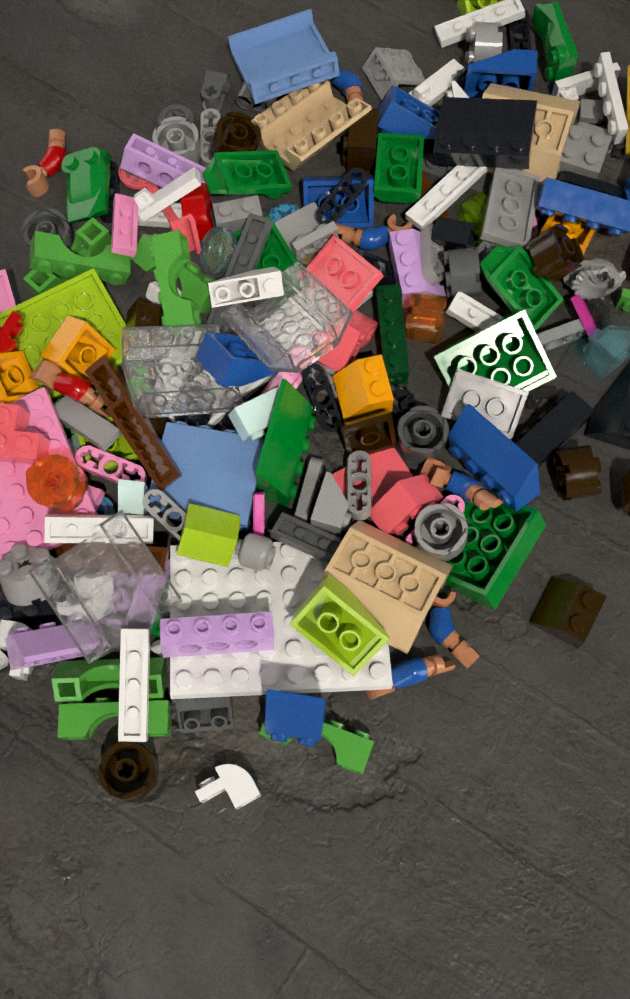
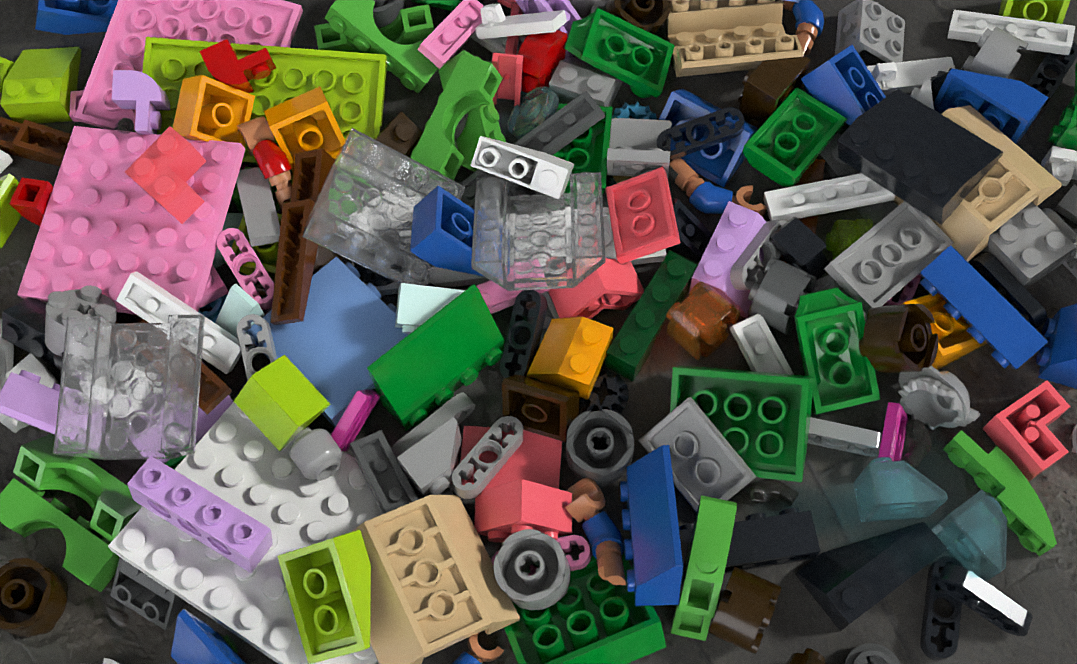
camera: 35 degrees right, 5 degrees down
clear orange brick [26,454,88,513] -> none
white plate [118,628,151,742] -> none
none -> bright green slope [671,495,737,641]

